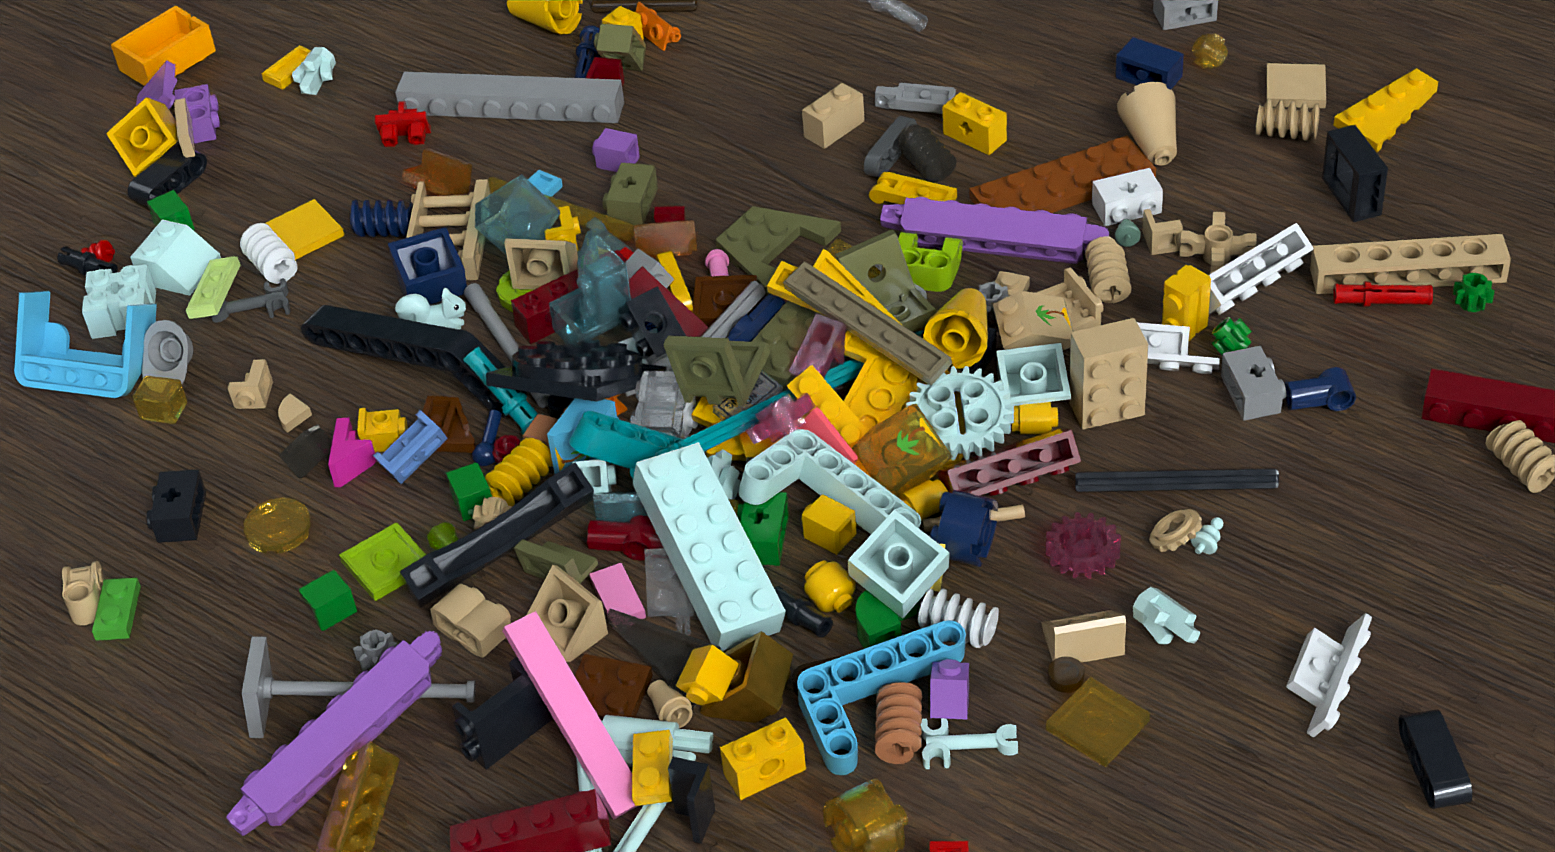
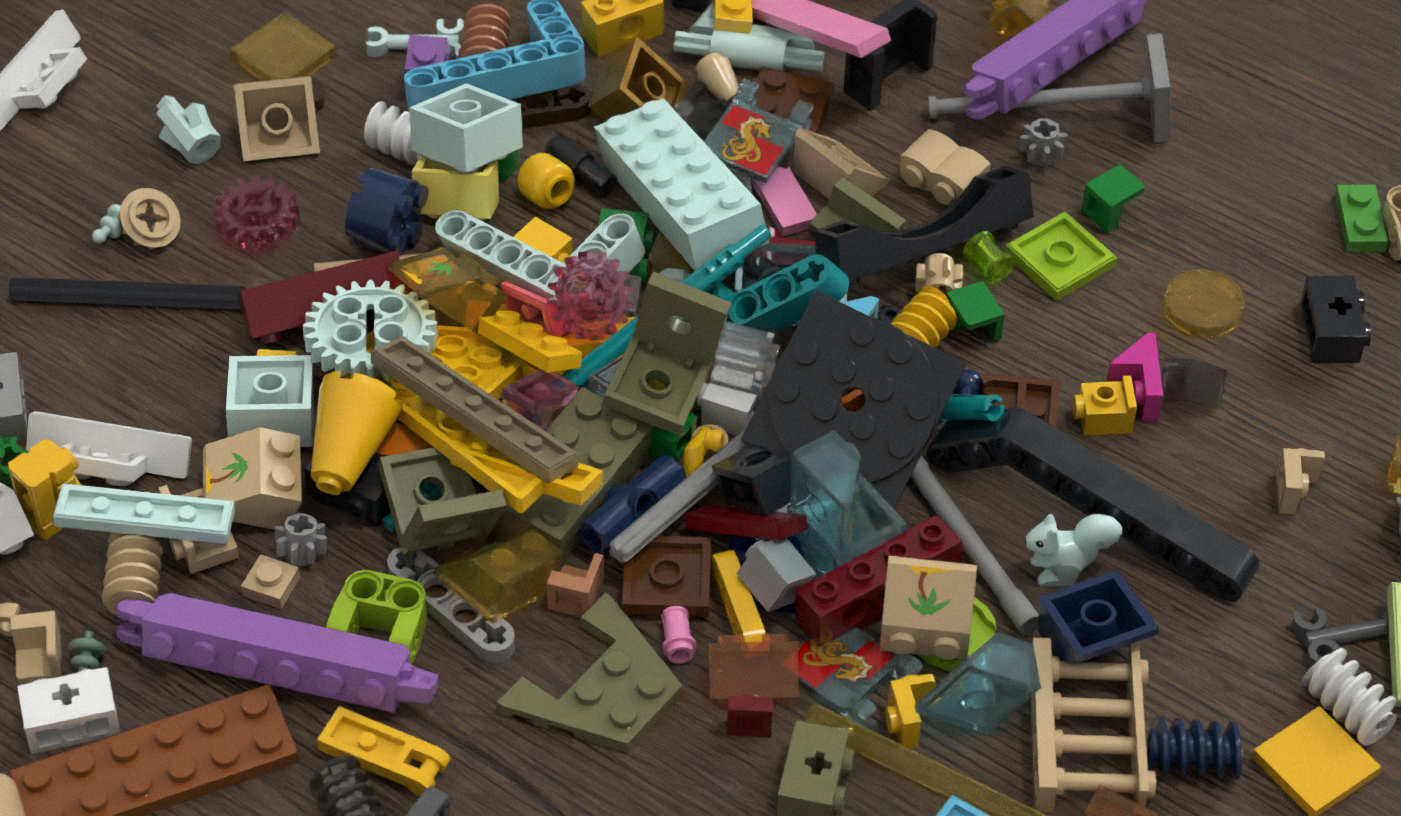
camera: 175 degrees right, 5 degrees up
tan tile [278,394,312,433] -> none
medium blue hinge [373,410,448,484] -> none
yellow brick [676,644,739,705] -> none
tan brick [1069,318,1148,430] -> none
none -> light aqua tile [53,484,235,544]
none -> flag [704,79,813,183]

